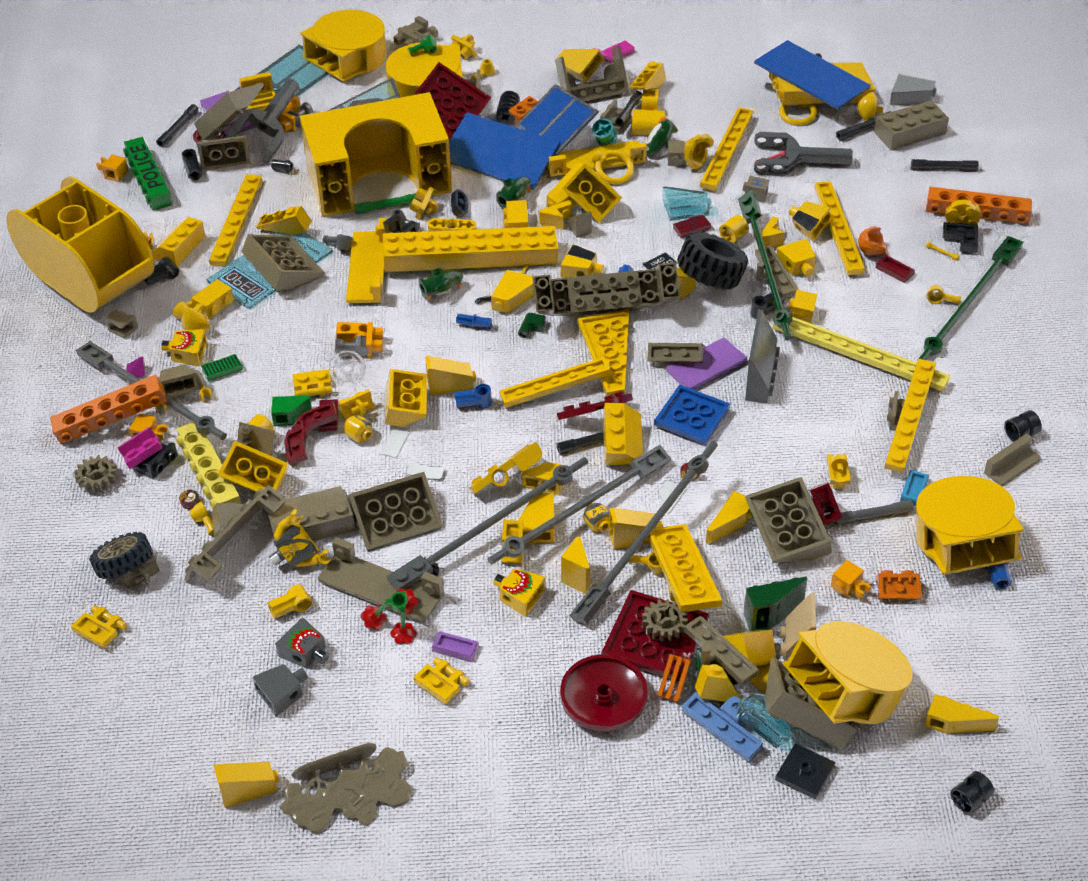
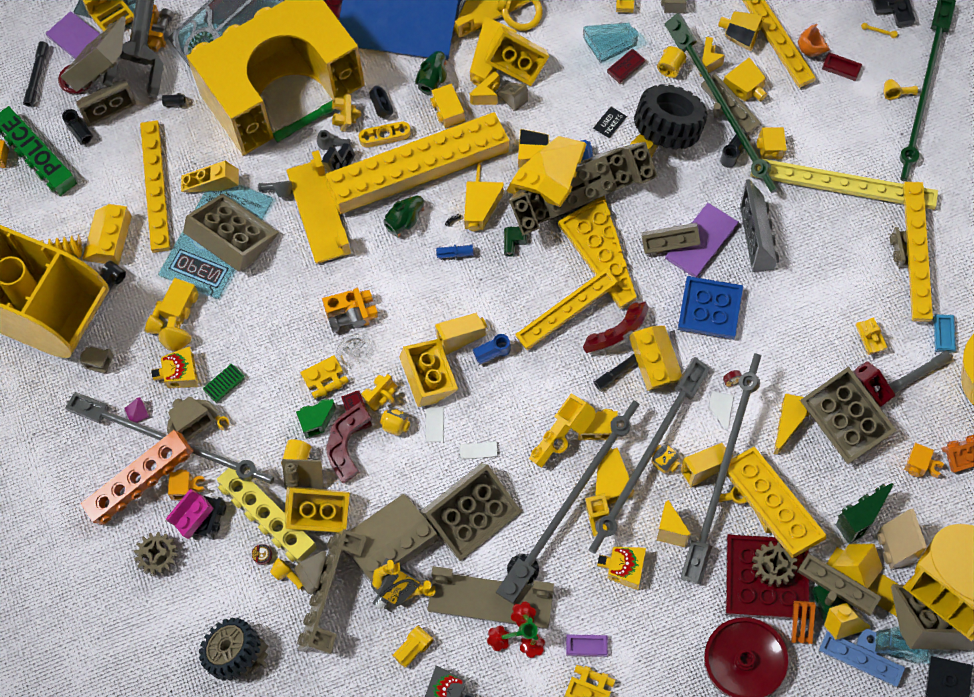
camera: 15 degrees left, 20 degrees up
none -> yellow wedge [506,136,587,207]

